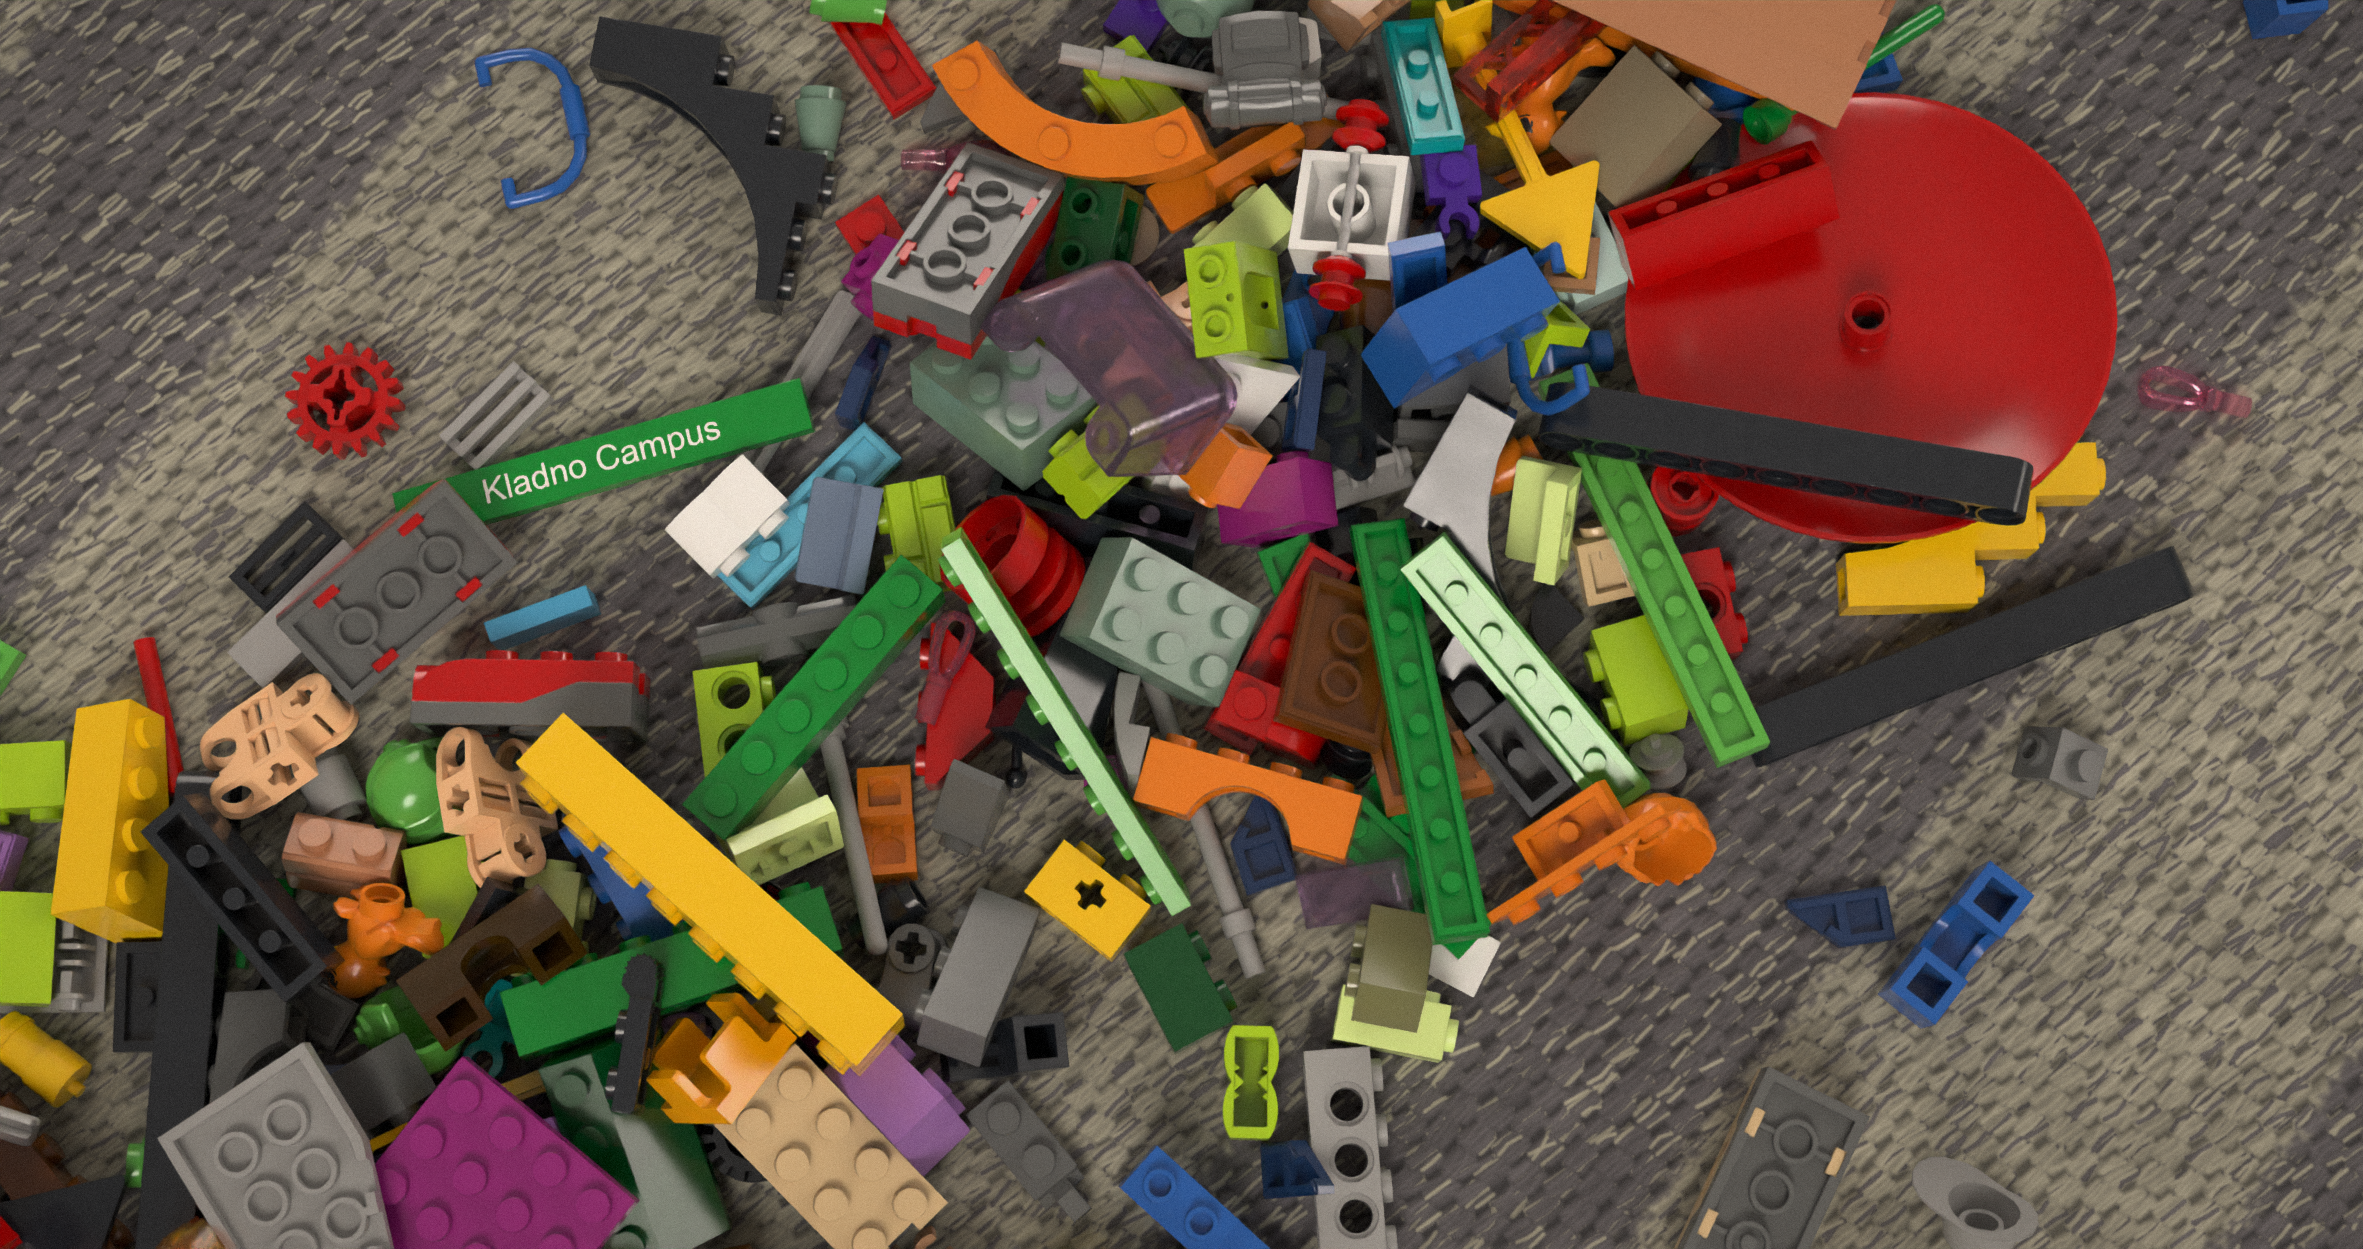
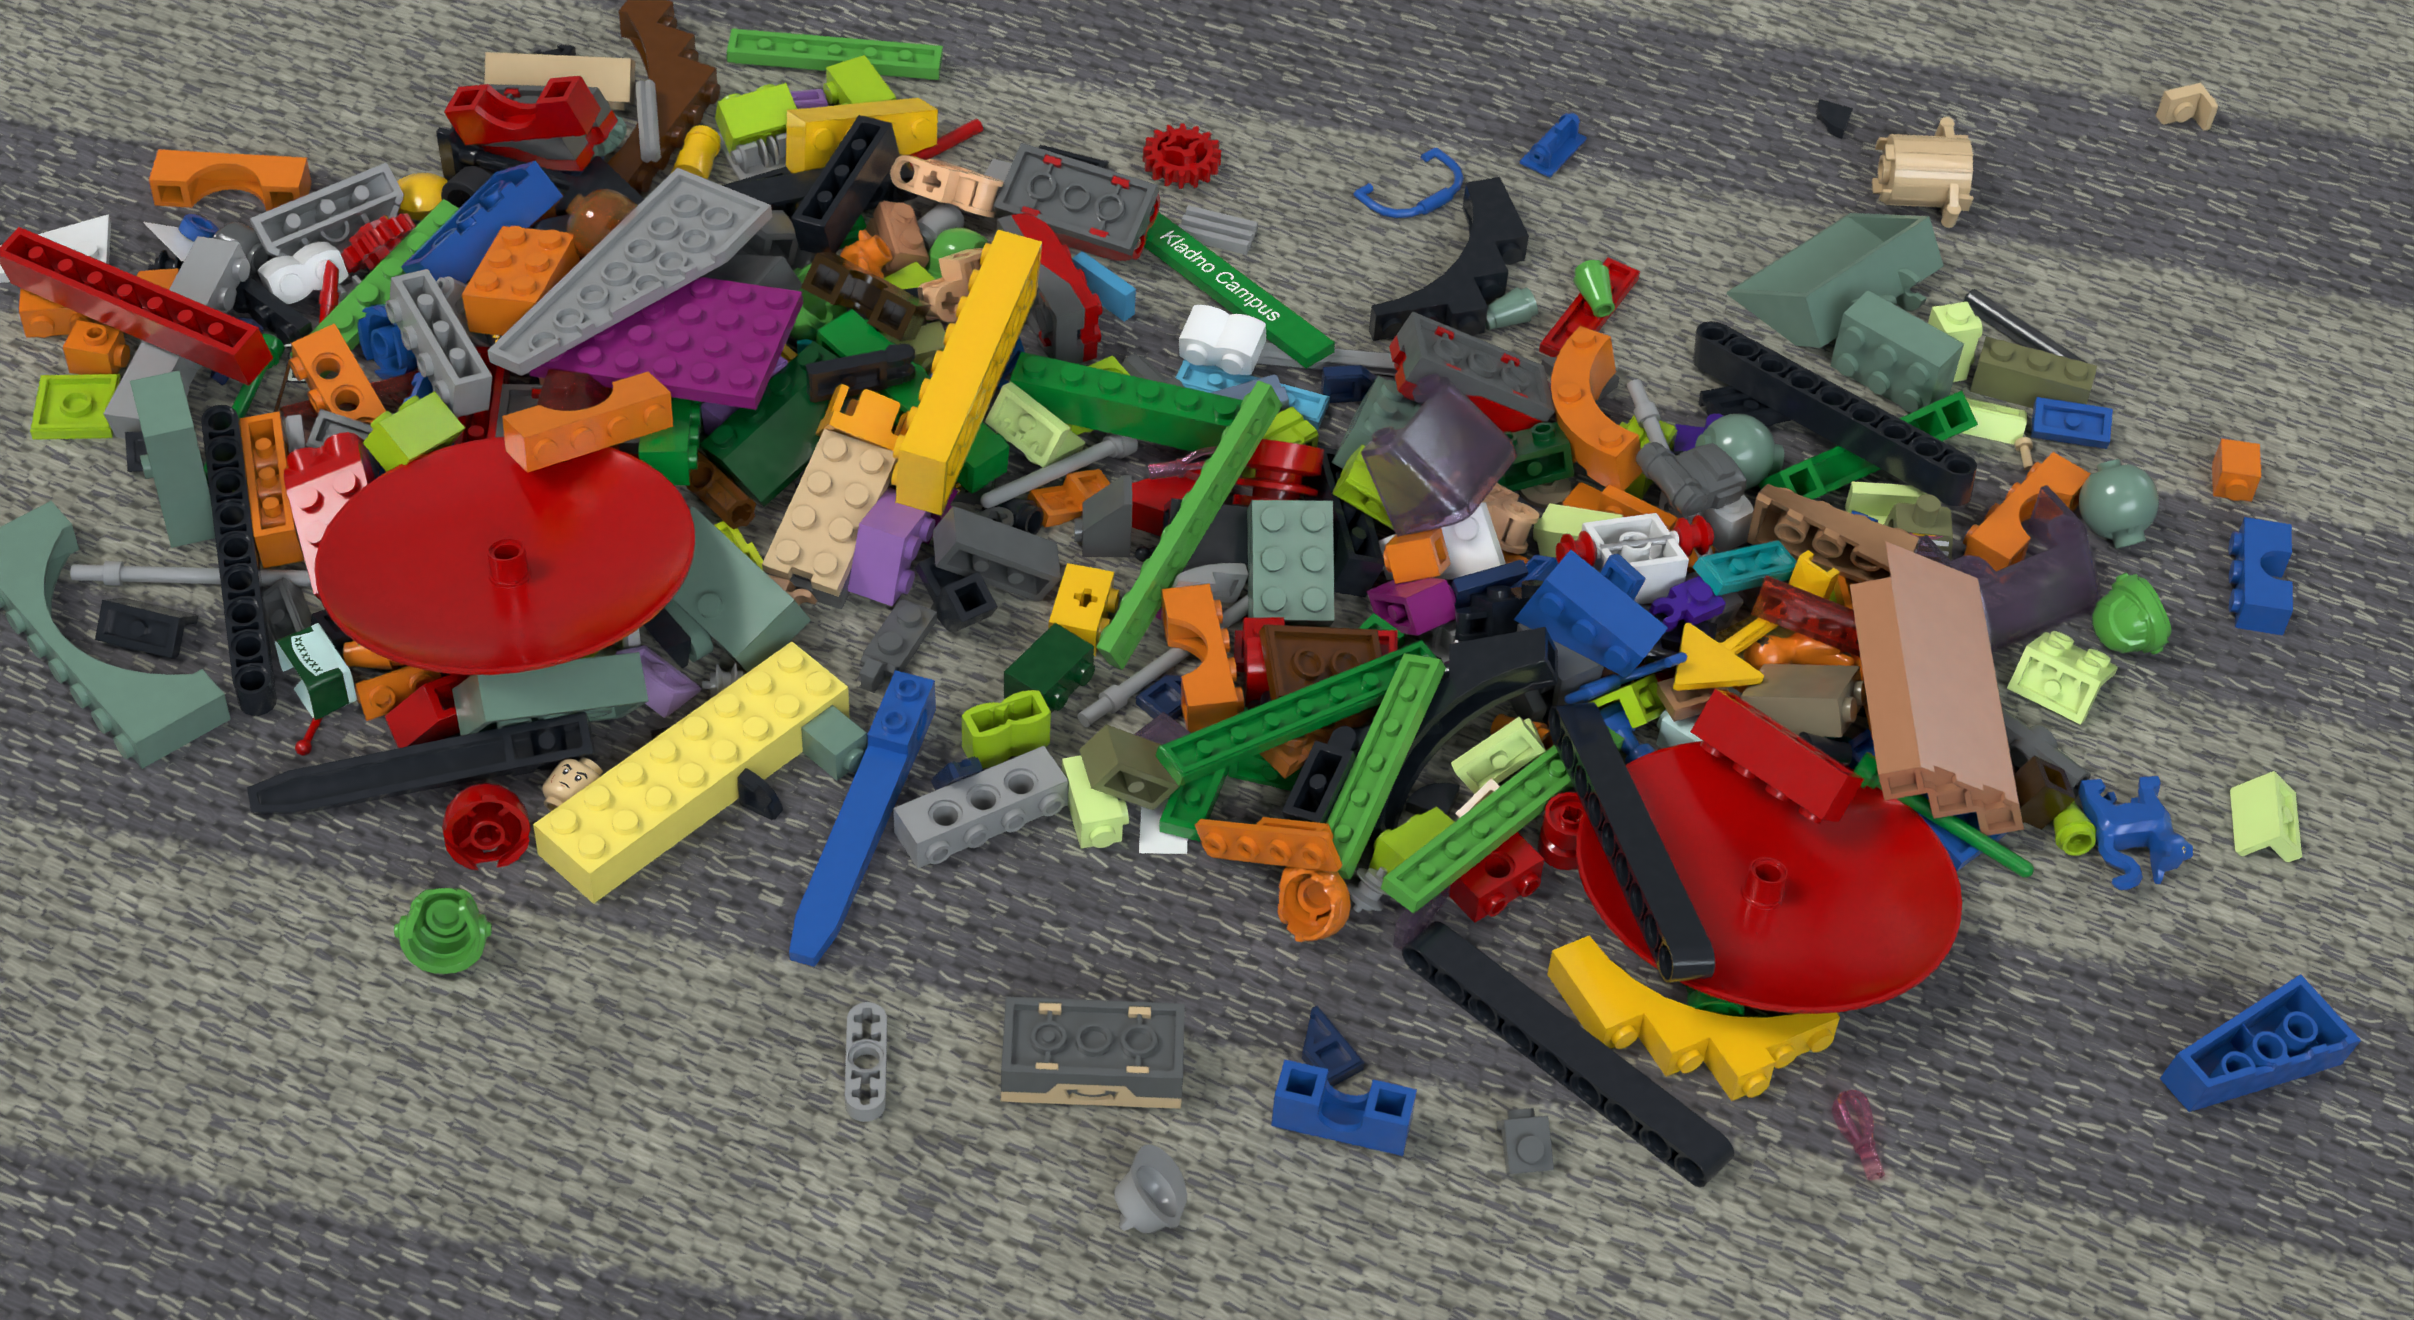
camera: 60 degrees right, 30 degrees down
lime panel [1184,241,1289,361] -> none

